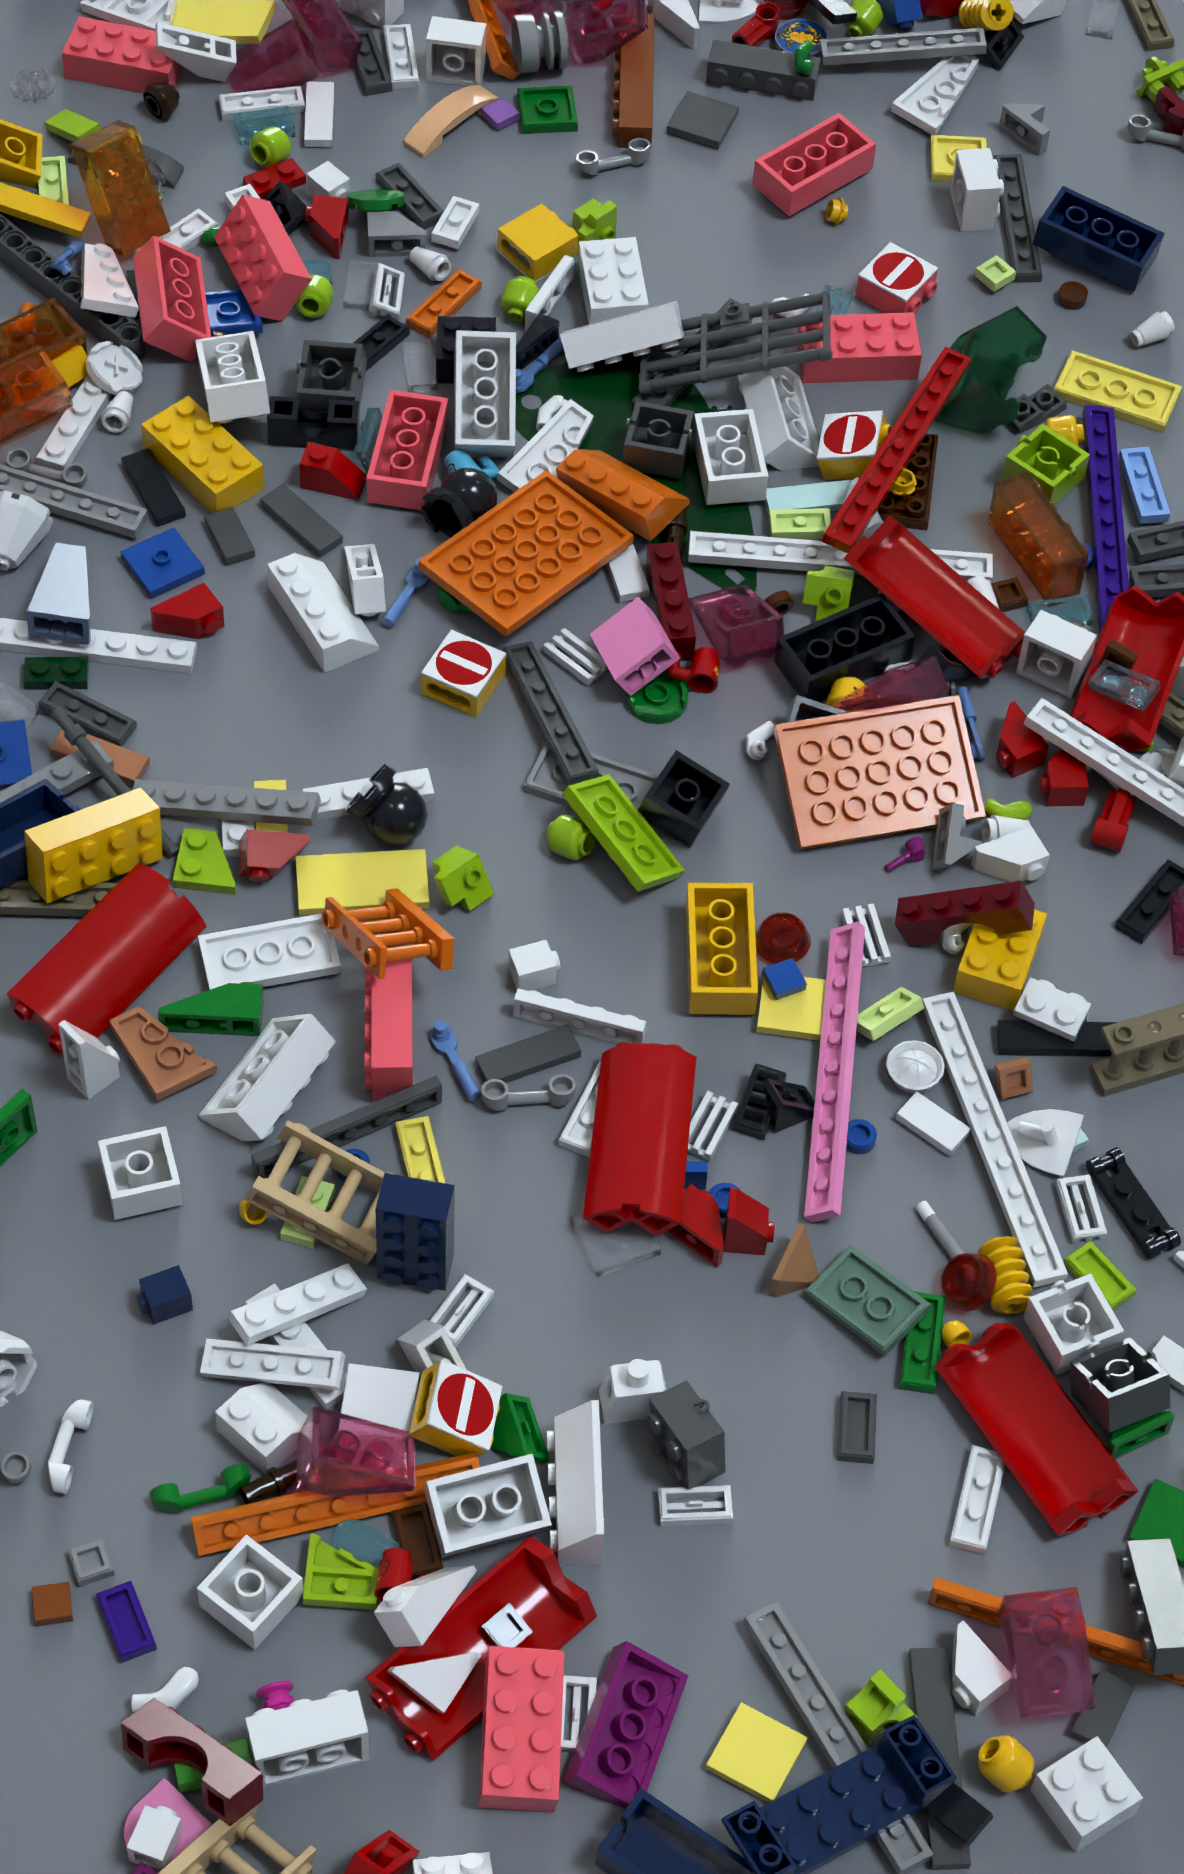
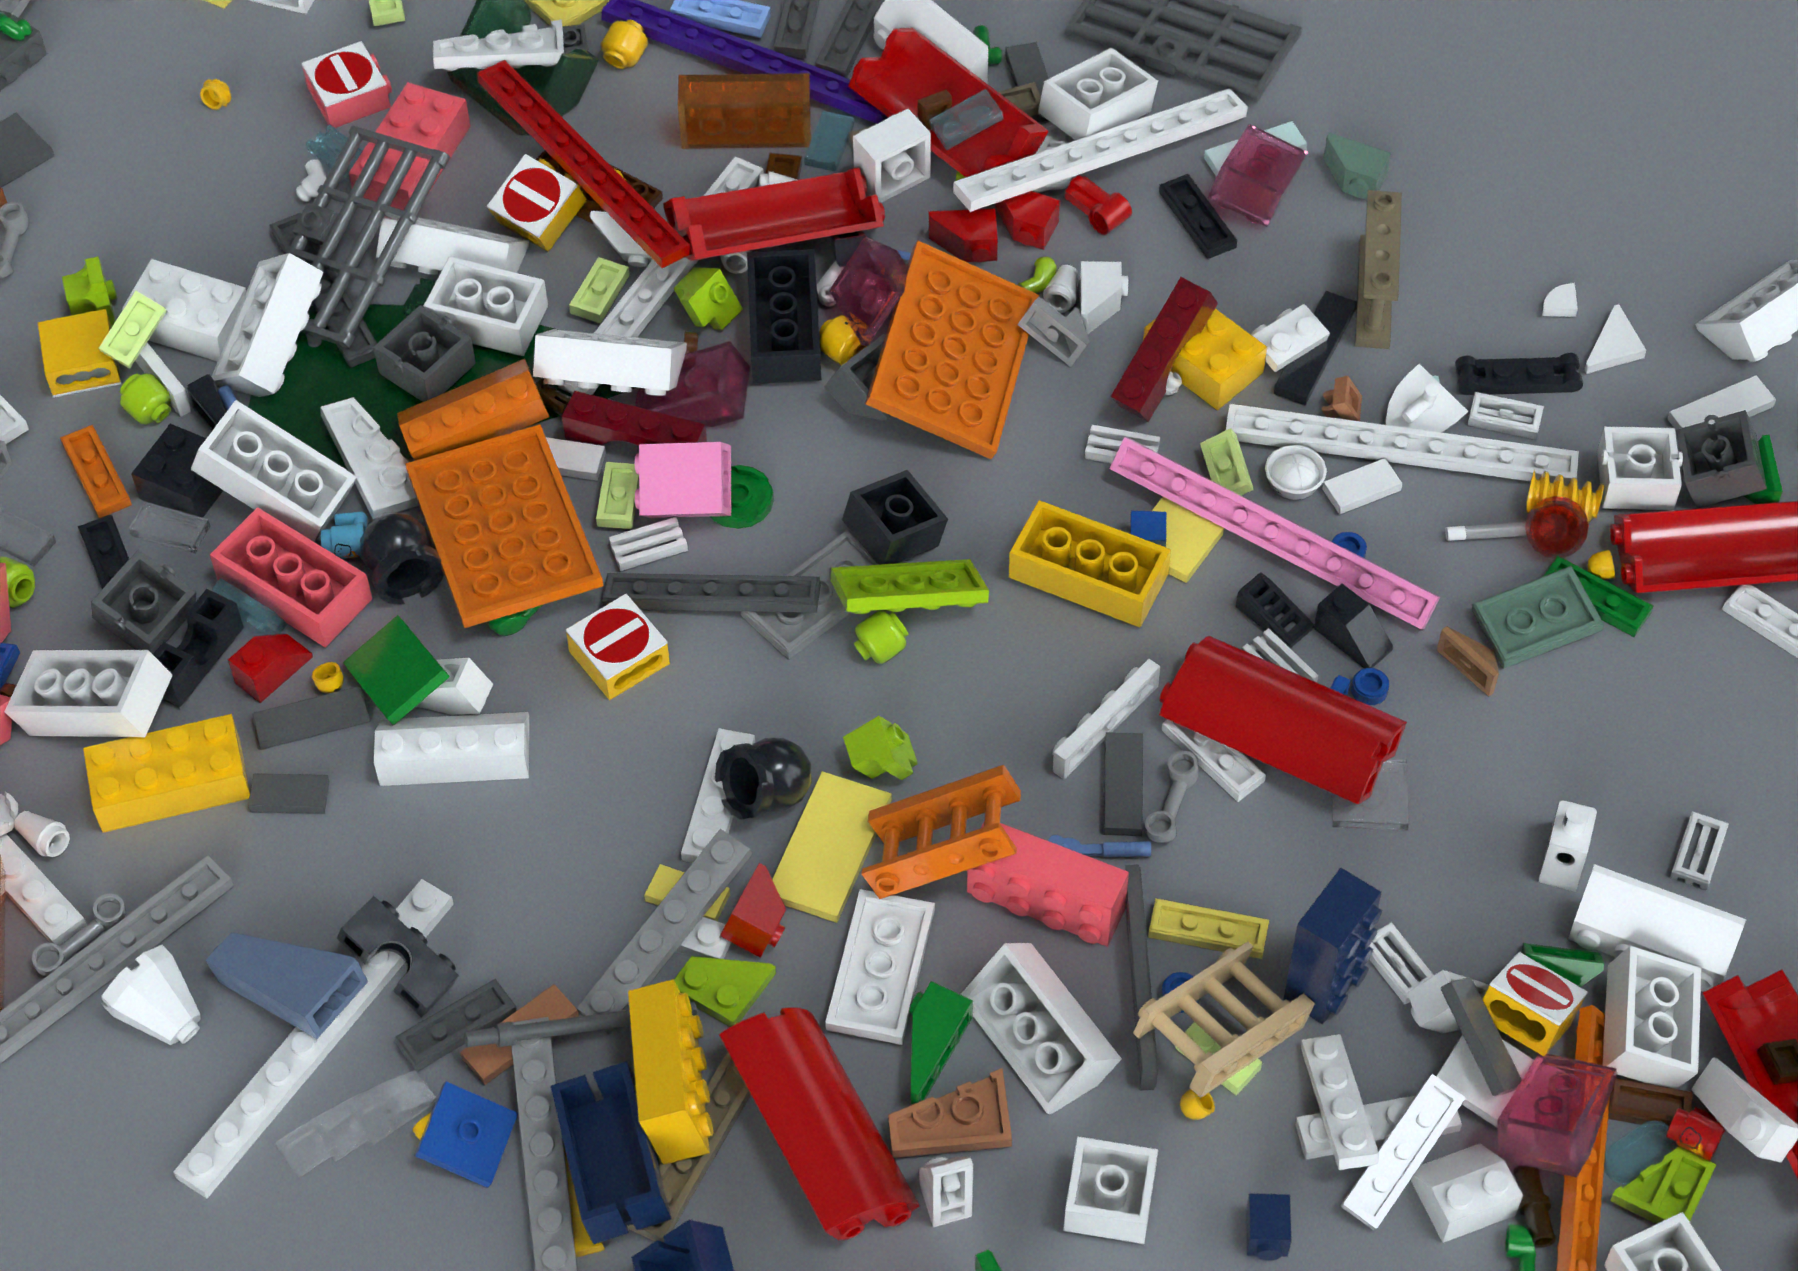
camera: 60 degrees left, 0 degrees up
dark green plate [23,657,89,690] -> none
blue plate [120,527,205,599] -> none
black tile [121,448,186,526] -> none
red slope [150,582,225,639] -> none
white tile [369,263,405,319] -> none
medium blue piece [382,558,430,628] -> none
white cone [409,246,451,281] -> none
white brick [508,940,561,991] -> none
white arm [536,395,568,431] -> none
dark grey brick [647,1380,726,1490] -> none
red piece [667,647,720,693] -> none
red slope [668,1184,724,1268] -> none
red slope [723,1188,775,1255] -> none
white arm [745,721,775,760] -> none
coral brick [752,113,876,217] -> none
clear red hat [755,913,811,964] -> none
black slope [762,1078,815,1134] -> none
light aqua tile [764,479,852,516] -> none
dark grey tile [838,1391,877,1464] -> none
magenta hand [885,836,925,872] -> none
lime brick [1001,423,1090,511] -> none
lime tile [1064,1241,1137,1311] -> none
none -> yellowish green plate [99,291,167,369]
none -> yellow hinge [312,662,344,694]
none -> black arch [337,896,459,1018]
none -> green tile [343,615,450,725]
none -> white wing [433,20,565,71]
none -> white slope [533,329,687,396]
none -> yellowish green plate [596,462,639,529]
none -> black slope [1314,583,1393,668]
none -> dark grey tile [1440,977,1524,1096]

